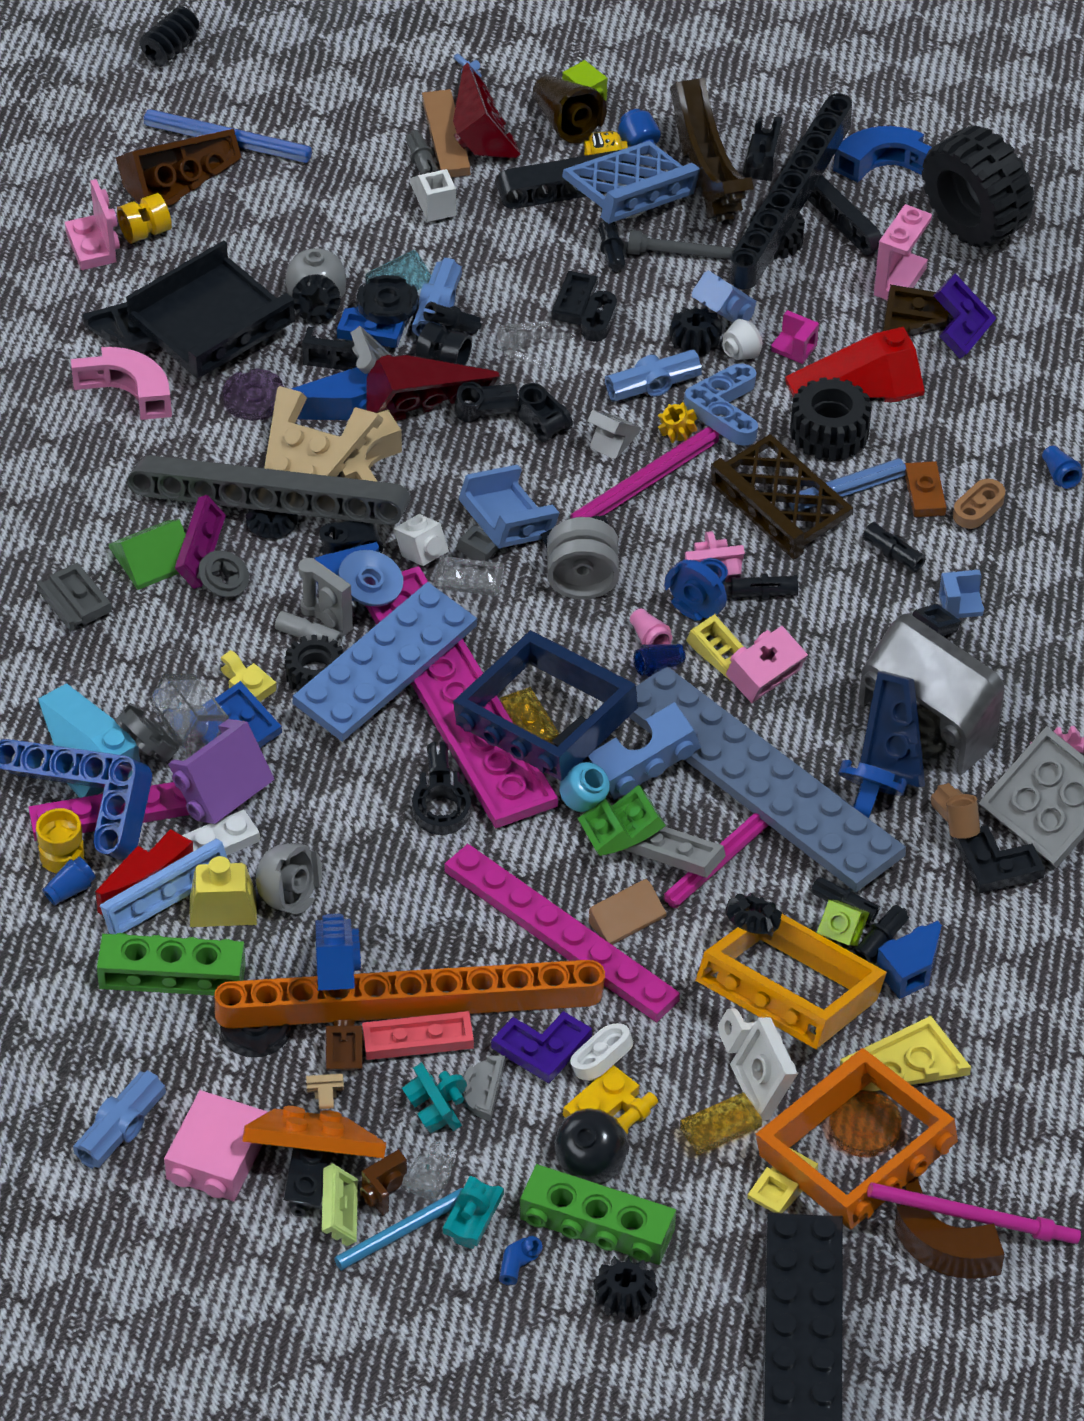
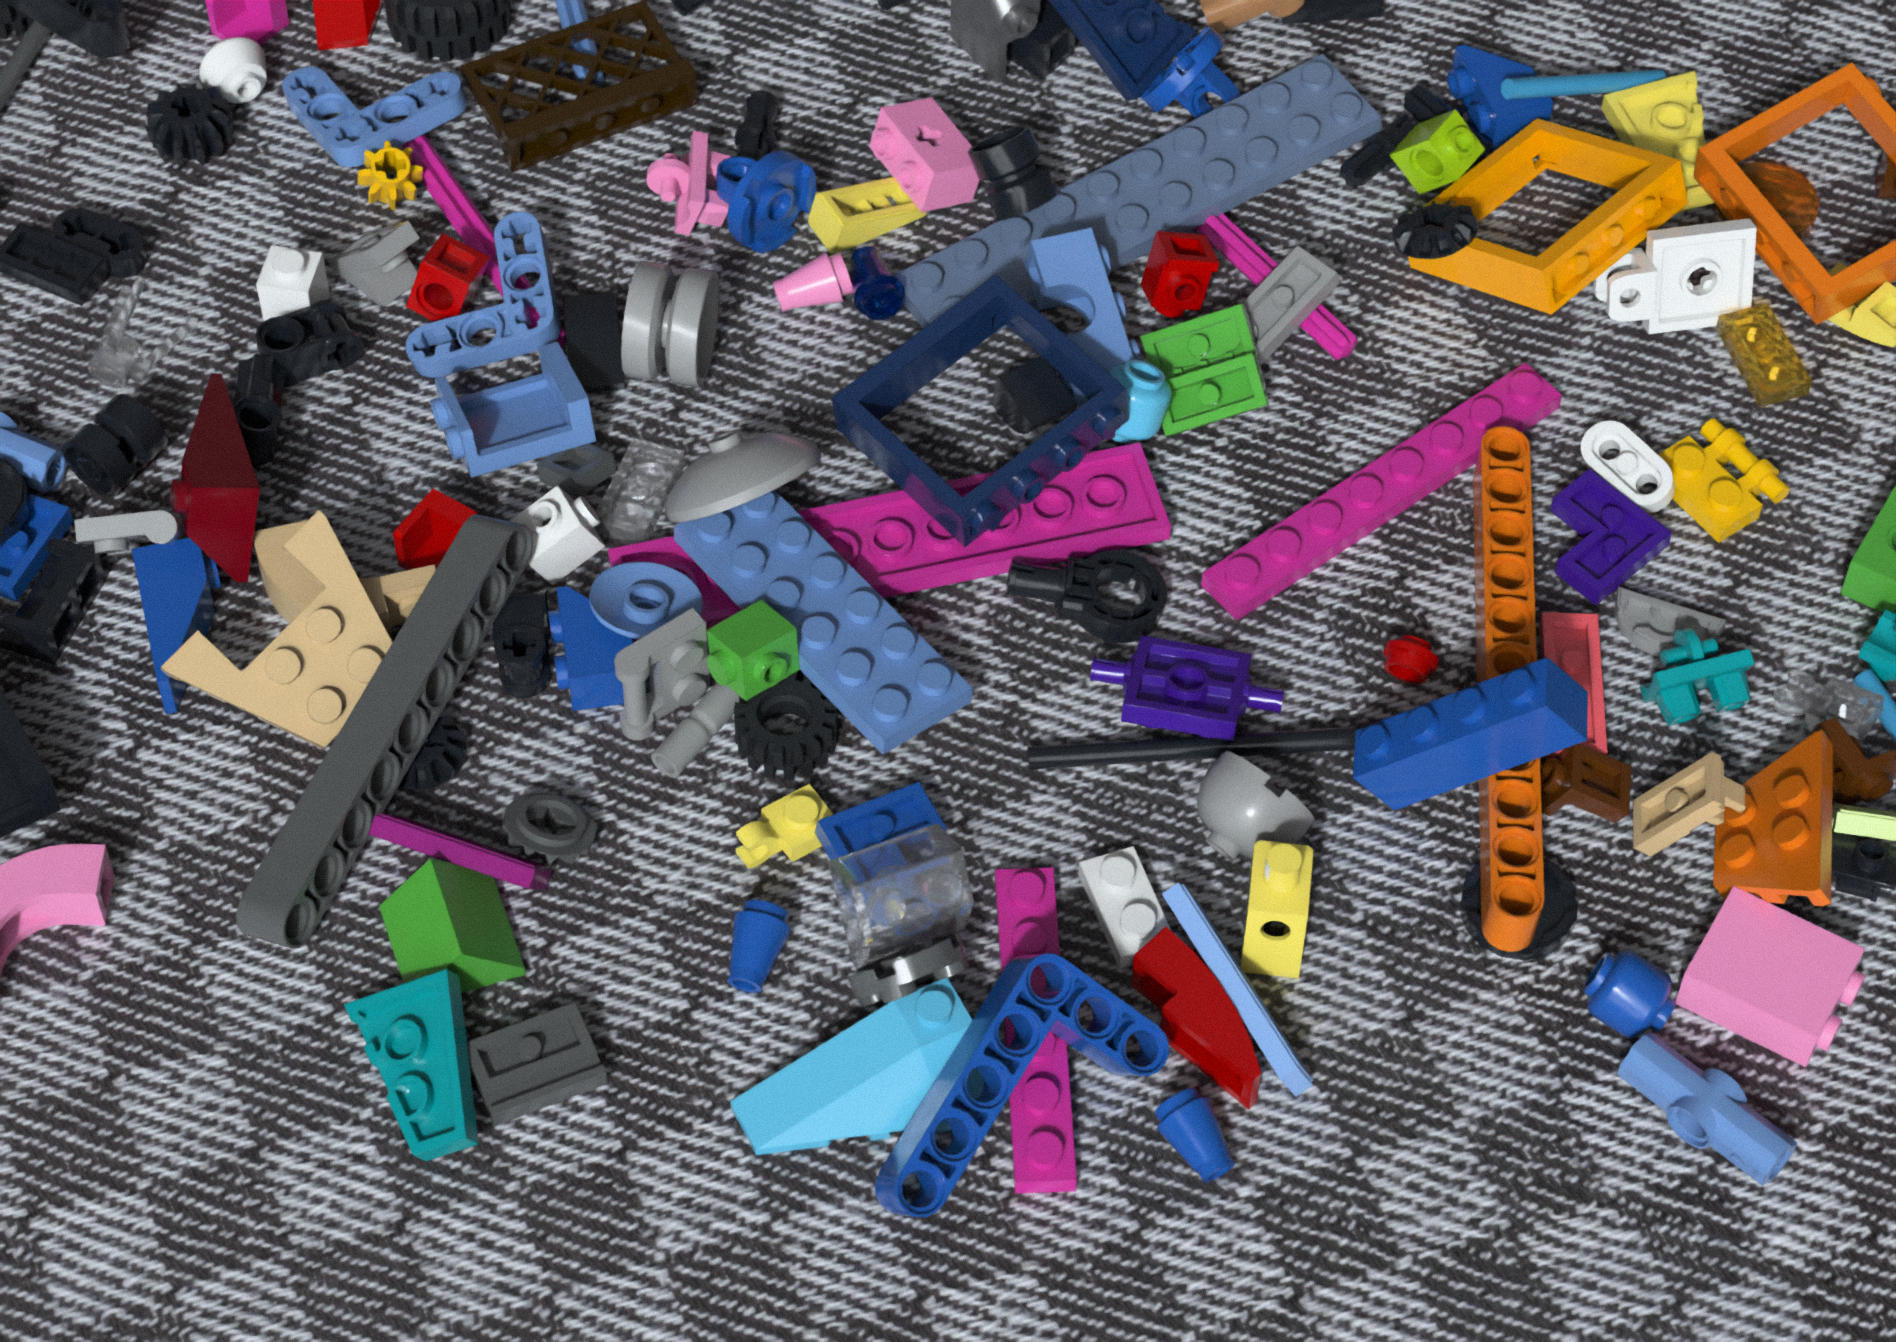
camera: 80 degrees left, 5 degrees up
yellow wheel [36,808,85,874] -> none
bright green brick [97,933,246,996] -> none
medium lavender panel [169,719,275,824] -> none
clear purple tile [223,368,284,421] -> none
black axle [423,302,482,334] -> none
clear yellow plate [500,687,559,744] -> none
black cylinder [554,1108,629,1184] -> none
medium nougat slope [589,879,667,945] -> none
medium blue piece [605,350,702,402] -> none
medium blue brick [691,270,756,323] -> none
none -> white brick [256,245,330,321]
none -> teal wing [344,969,479,1161]
none -> red panel [393,488,478,570]
none -> medium blue beam [405,211,561,378]
none -> red brick [406,233,490,322]
none -> light grey dish [664,430,821,522]
none -> bright green brick [707,600,800,701]
none -> blue cone [727,900,791,993]
none -> black wheel [968,124,1058,220]
none -> black bar [1027,720,1369,770]
none -> dark purple plate [1090,635,1285,741]
none -> red brick [1141,231,1220,318]
none -> red plate [1383,635,1439,684]
none -> dark azure bar [1501,69,1667,99]
none -> blue head [1582,949,1676,1039]

